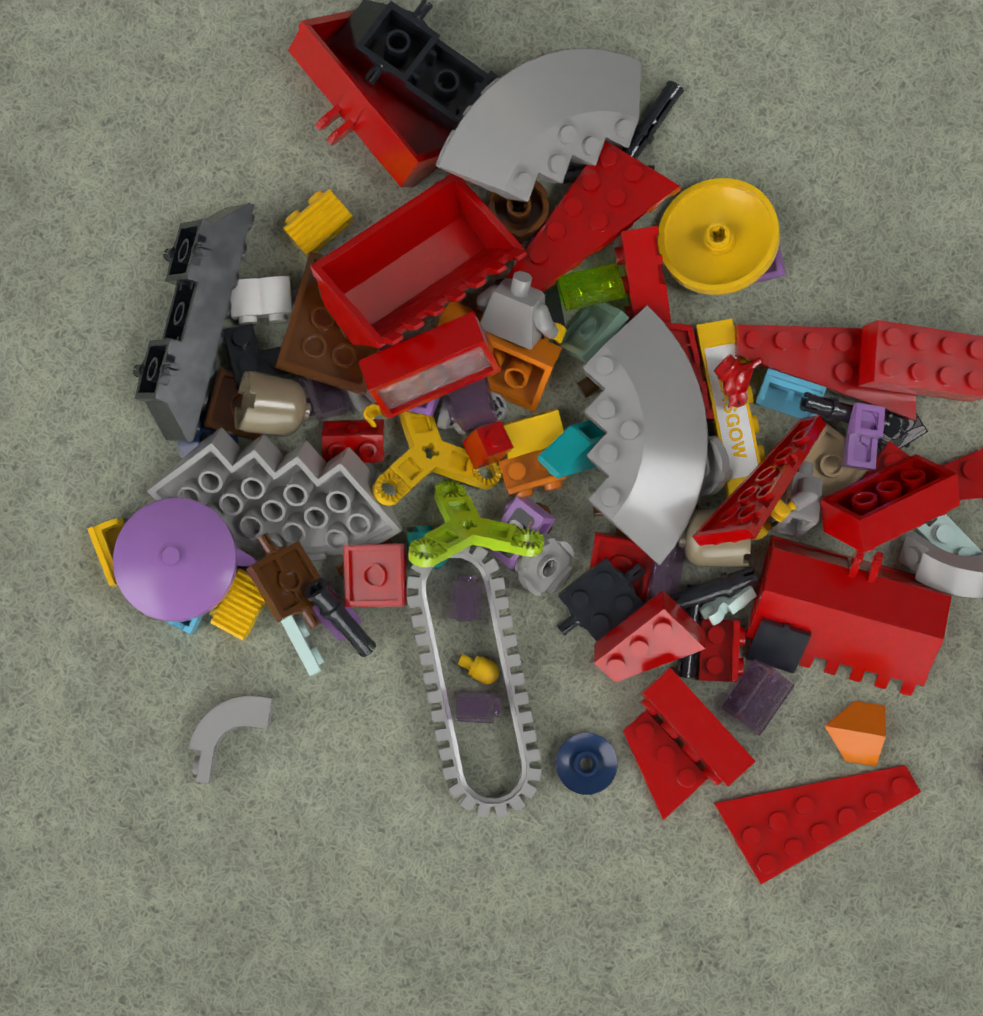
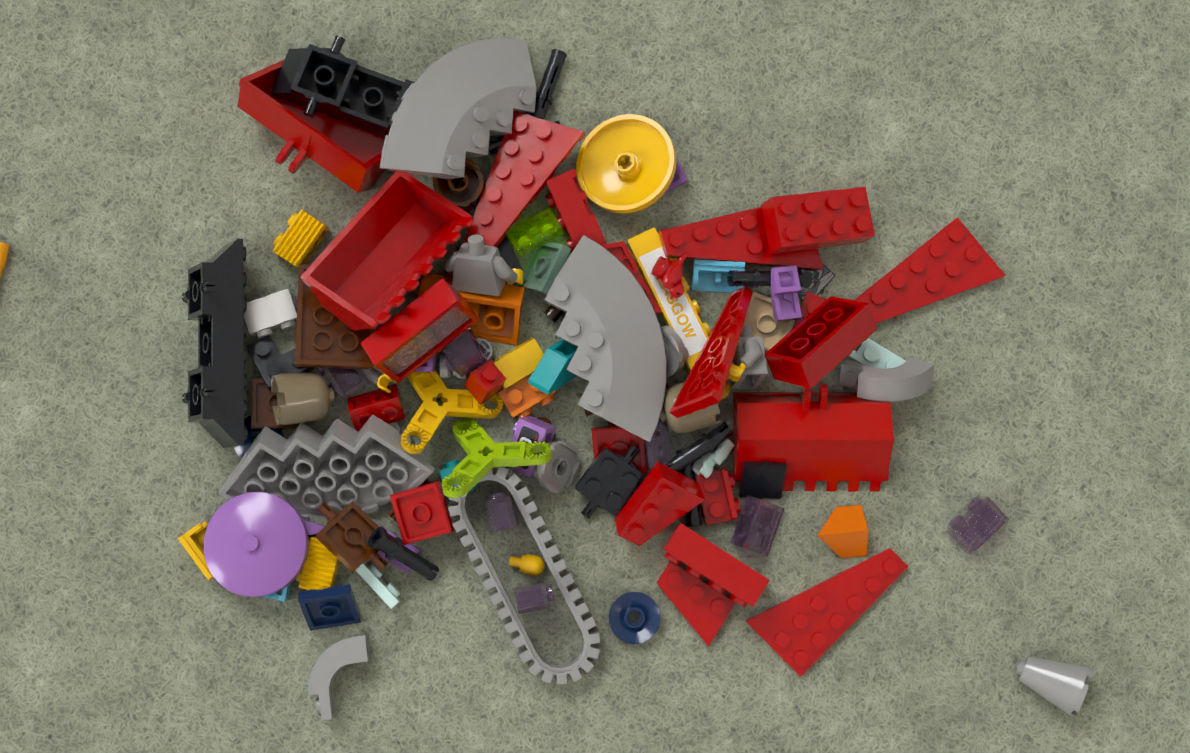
camera: 20 degrees left, 0 degrees up
none -> dark blue plate [298,585,361,631]

